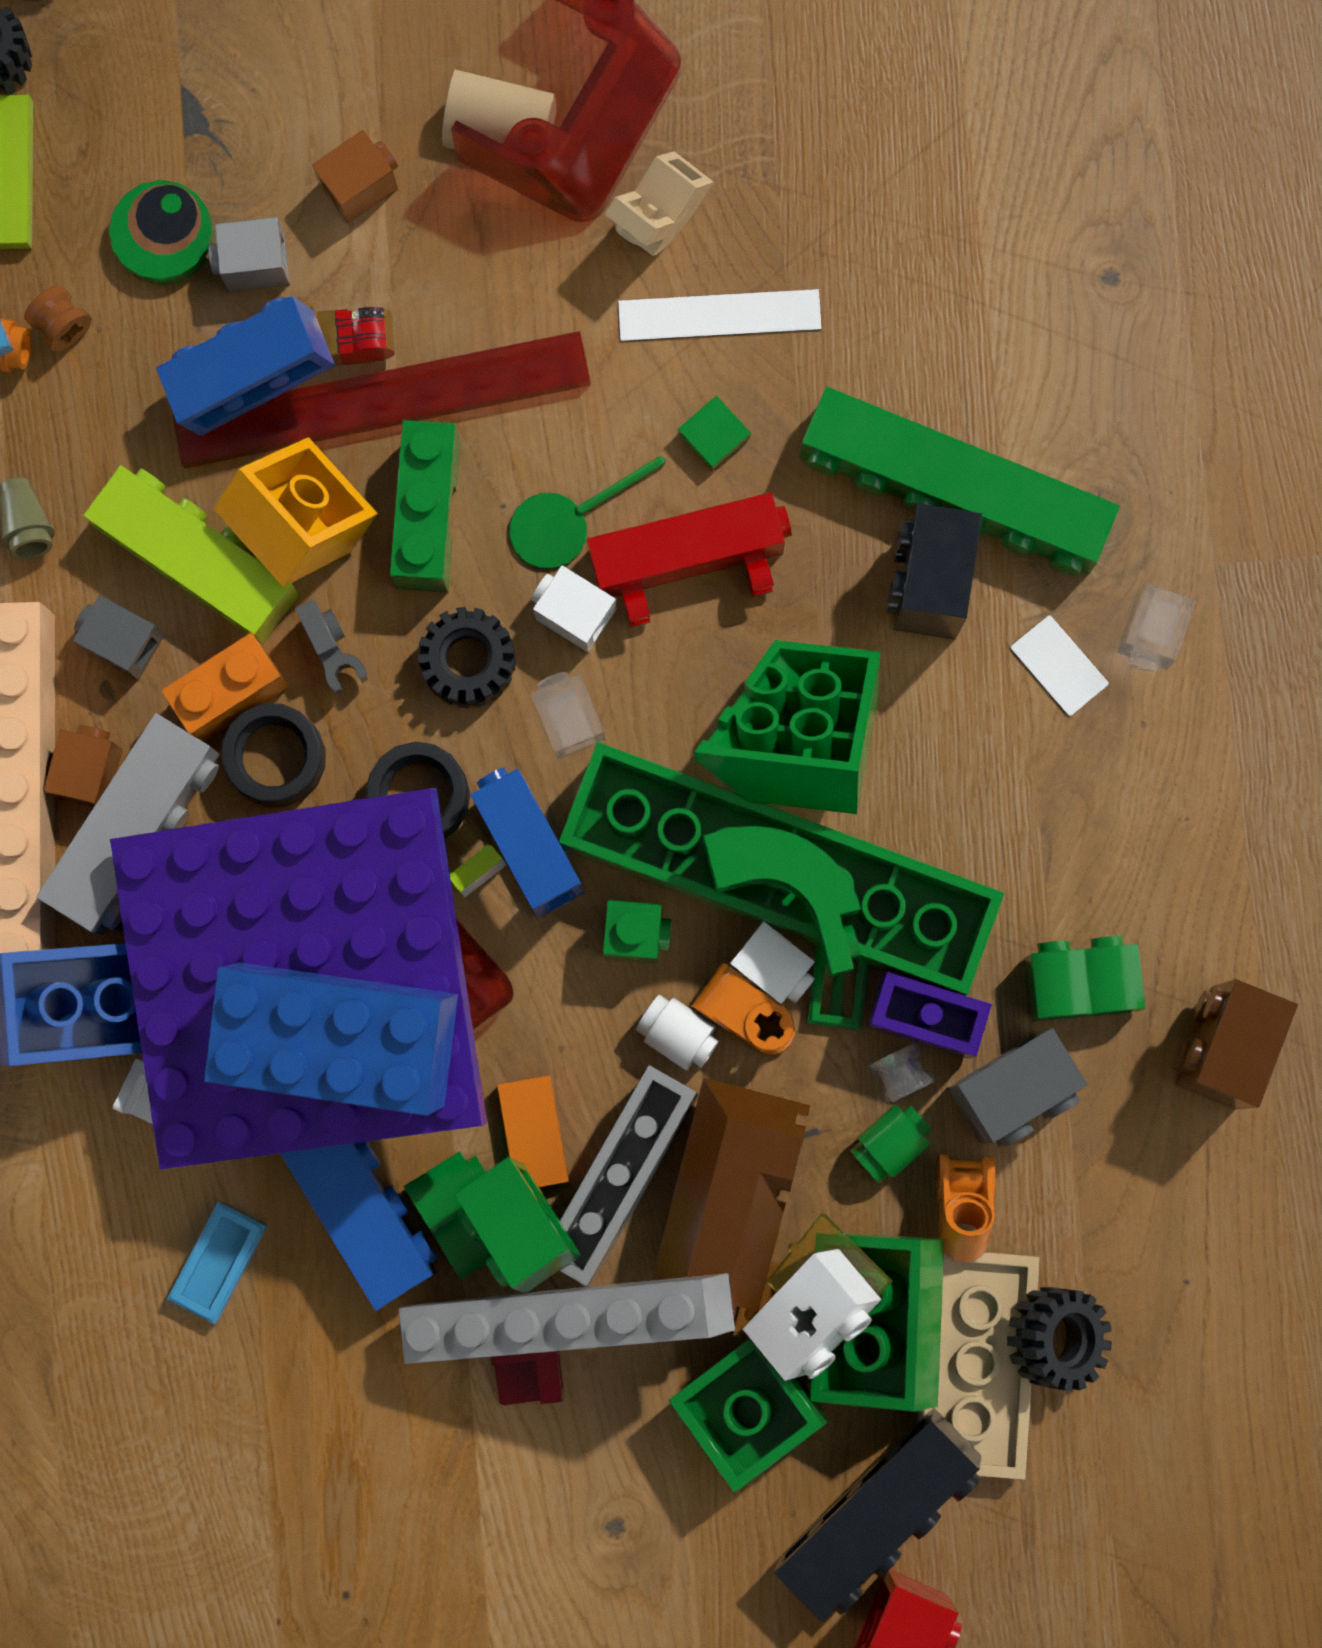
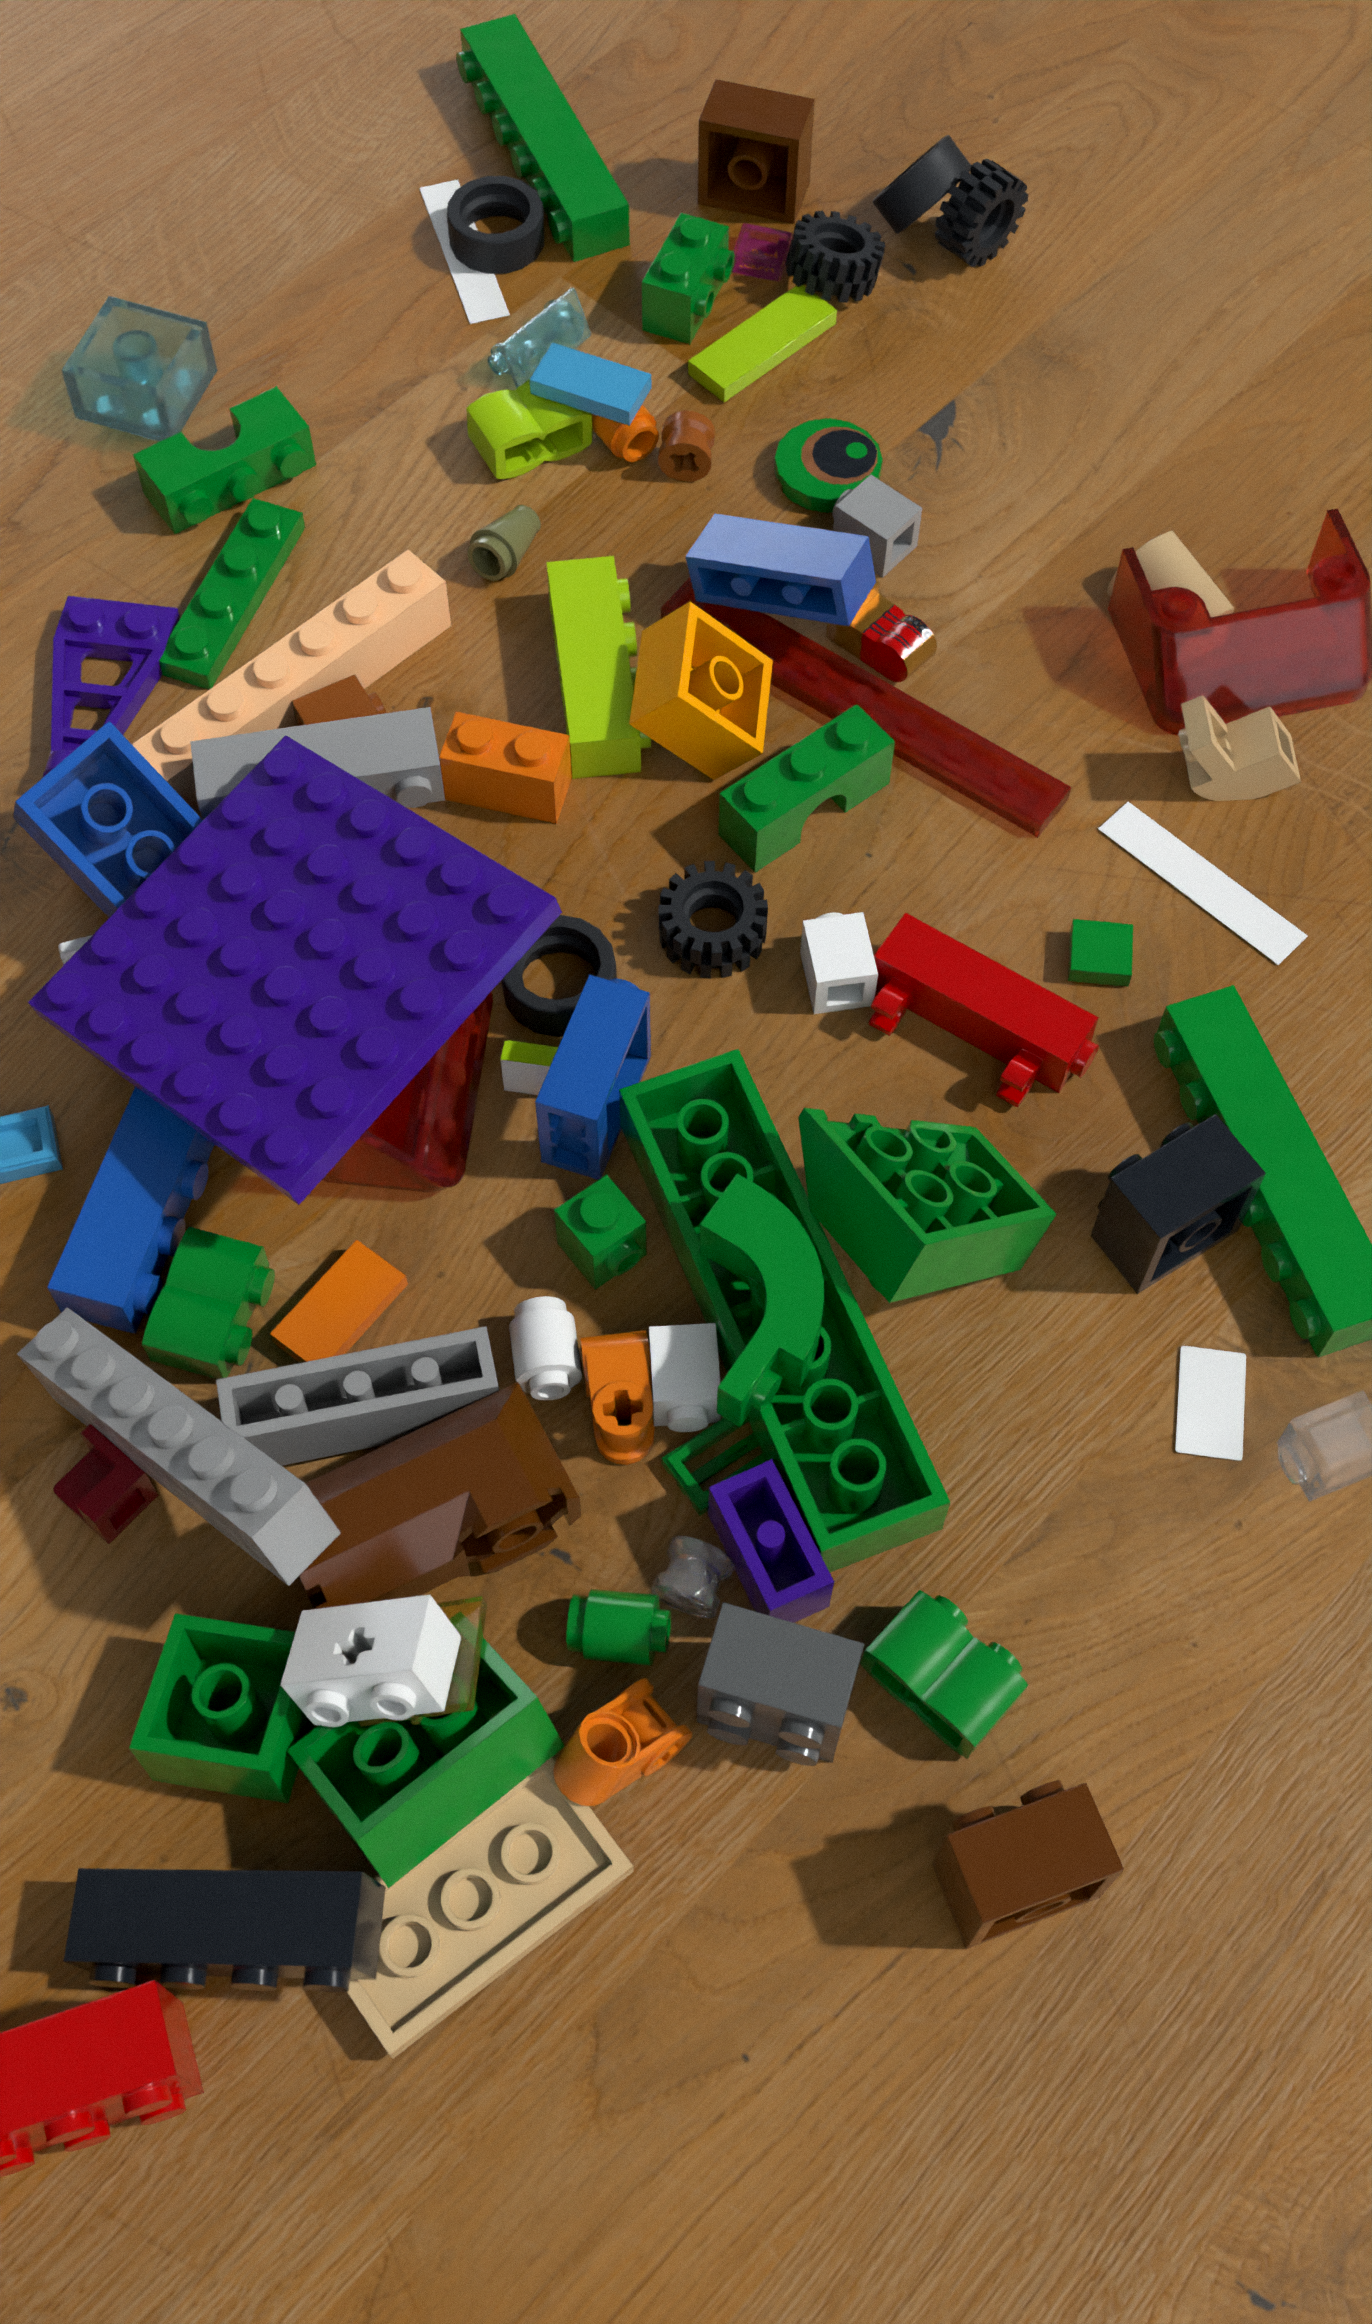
camera: 45 degrees right, 20 degrees down
dark grey brick [73,595,165,680] -> none
blue brick [204,963,458,1116] -> none
black tyre [221,704,326,807] -> none
dark grey plate [295,599,368,695] -> none
dark orange brick [312,130,398,223] -> none
green brick [454,1157,581,1293] -> none
green piece [510,456,666,569] -> none
clear brick [530,672,606,760] -> none
black tyre [1007,1287,1112,1391] -> none

